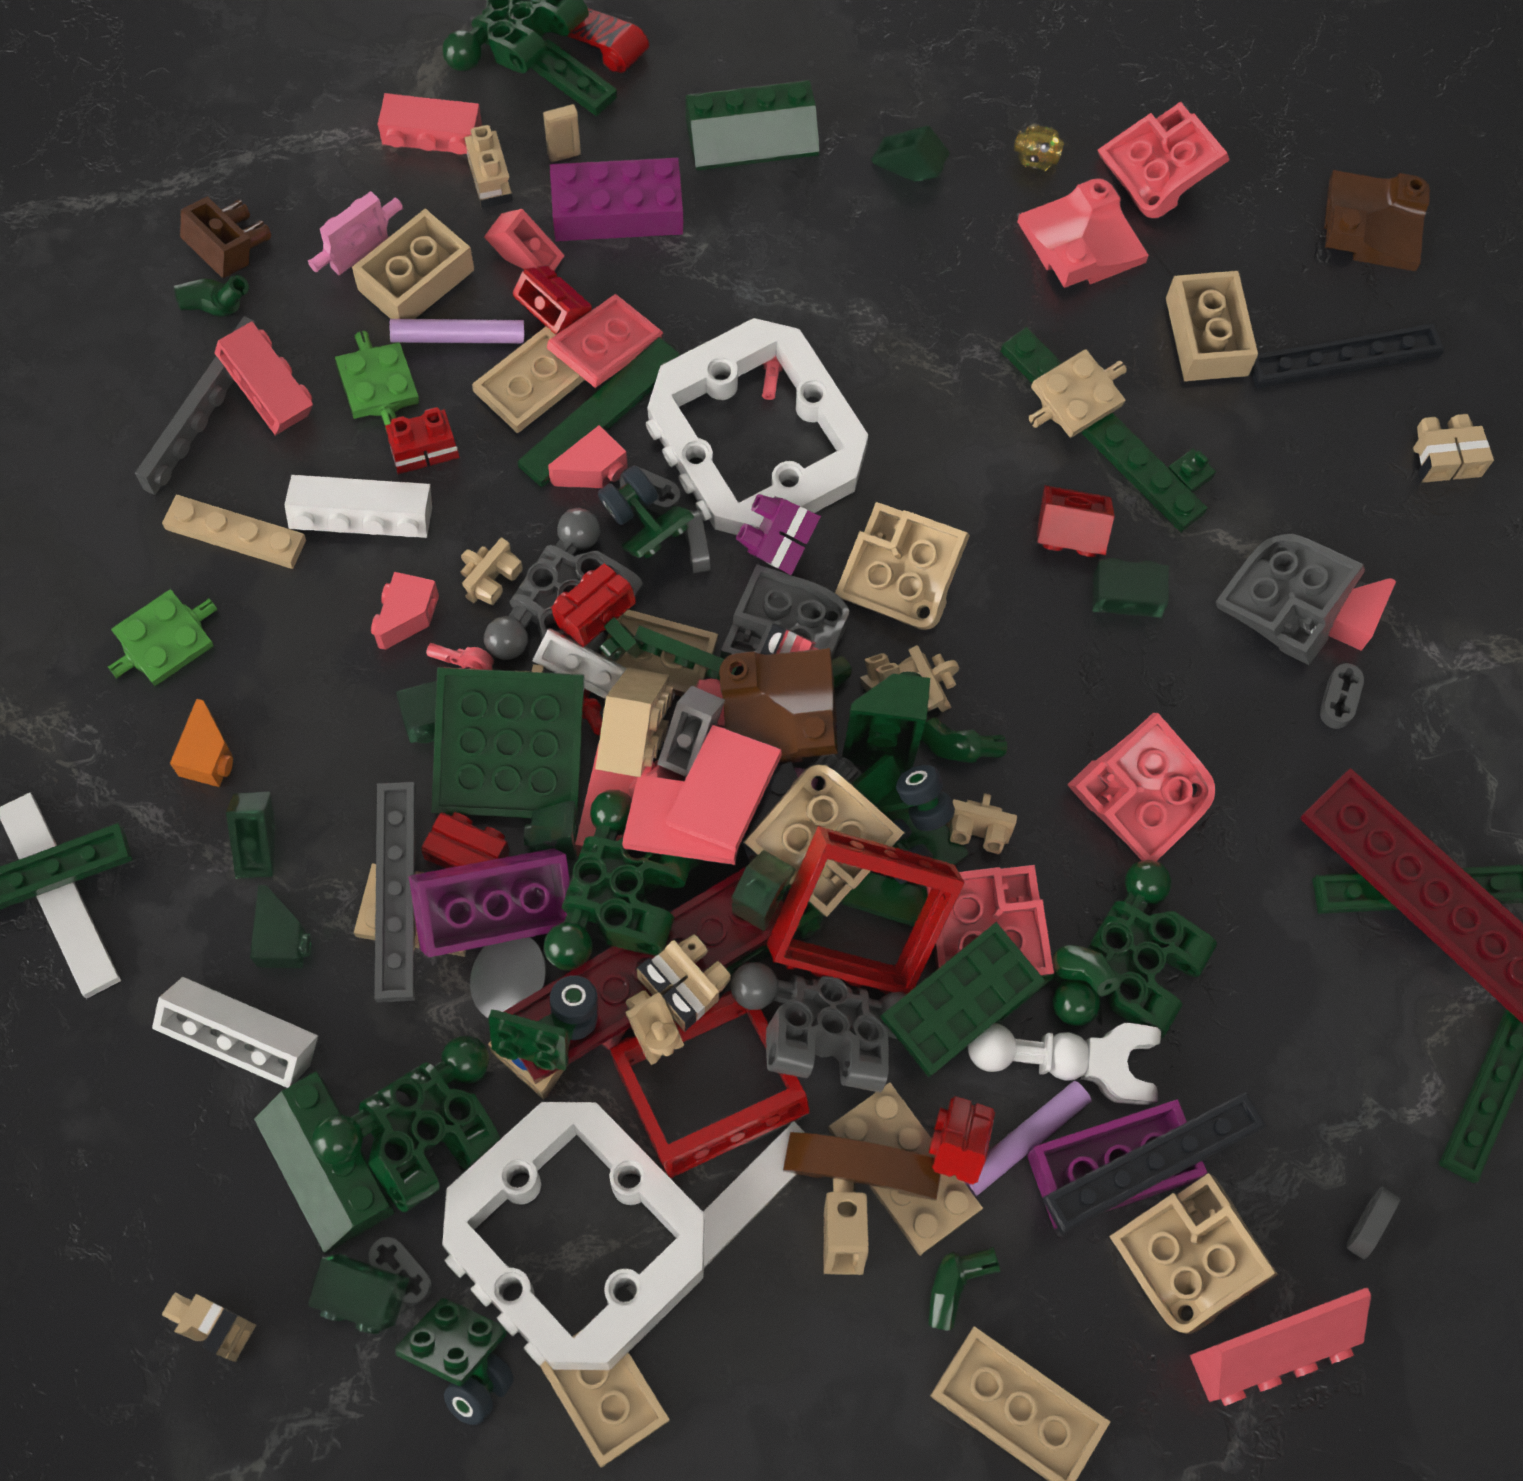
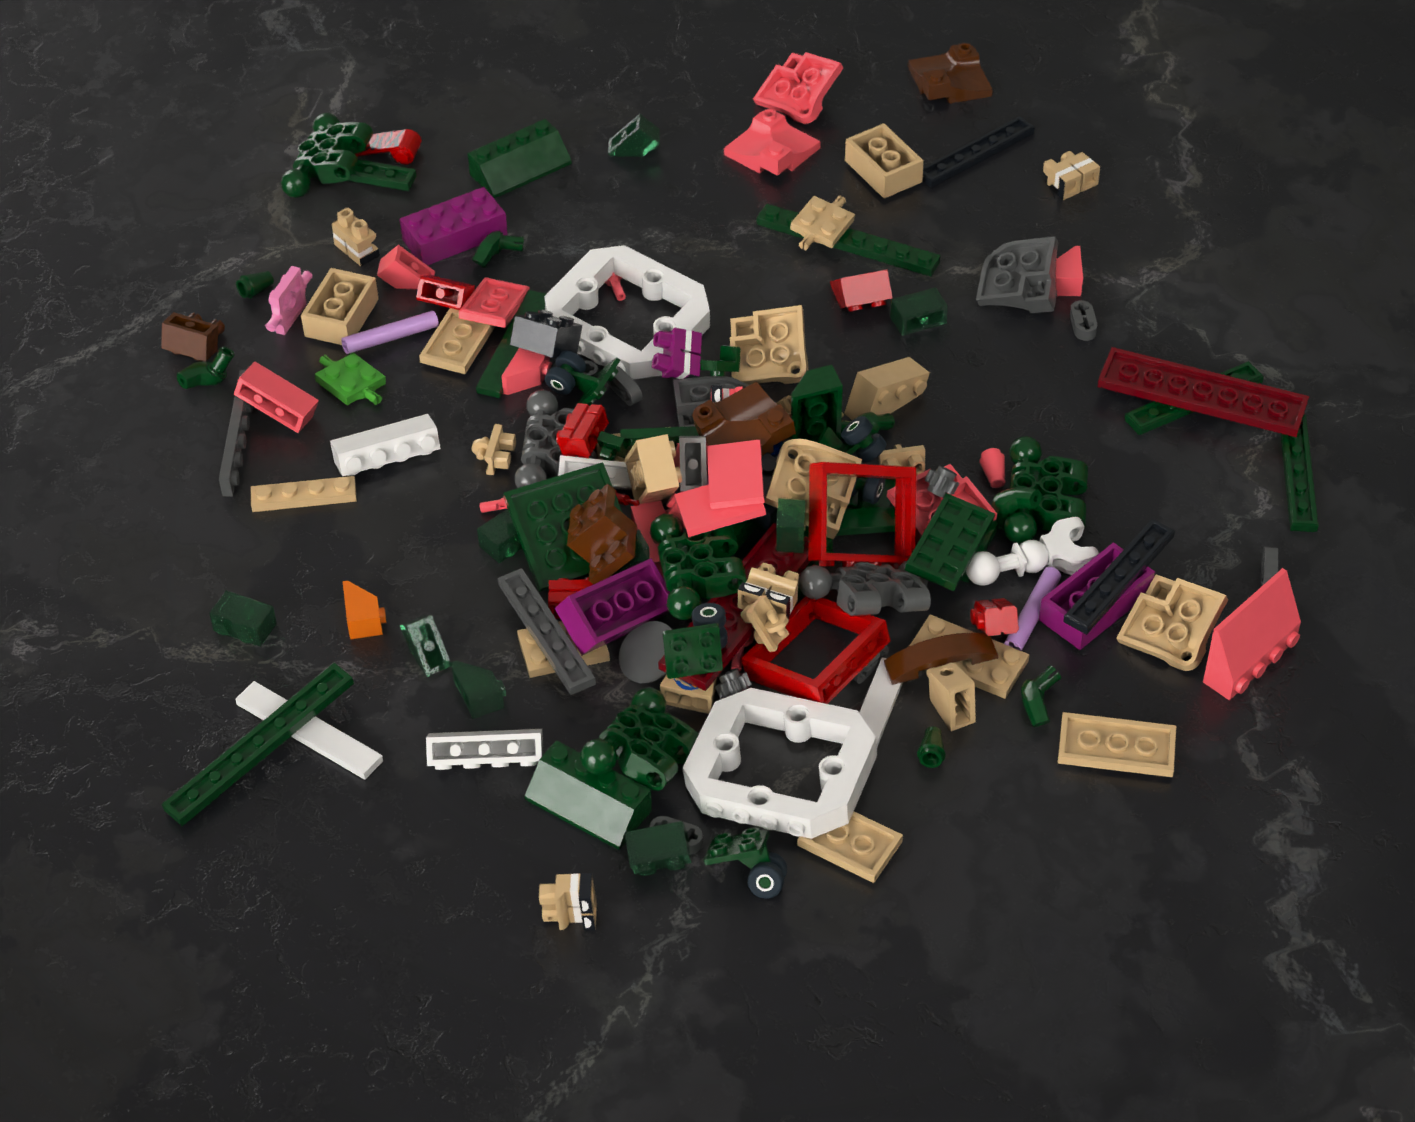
camera: 20 degrees left, 20 degrees down
bright green plate [107,589,218,686] -> none
coral slope [371,572,439,650] -> none
coral brick [378,93,482,154] -> none
red hips [385,407,460,474] -> none
tan tile [543,104,581,162] -> none
clear yellow head [1014,124,1063,170] -> none
coral slope [1067,713,1215,861] -> none
dark green tile [1168,449,1216,492] -> none
none -> clear green brick [209,590,277,647]
none -> dark green cone [236,271,274,298]
none -> dark green arm [471,230,524,268]
none -> brick [510,310,583,358]
none -> reddish brown bracket [567,484,637,584]
none -> dark green bracket [700,346,741,376]
none -> dark grey gear [715,668,752,698]
none -> tan wedge [844,357,930,420]
none -> dark green cone [917,726,946,768]
none -> dark grey gear [925,465,959,498]
none -> coral cone [979,448,1006,488]

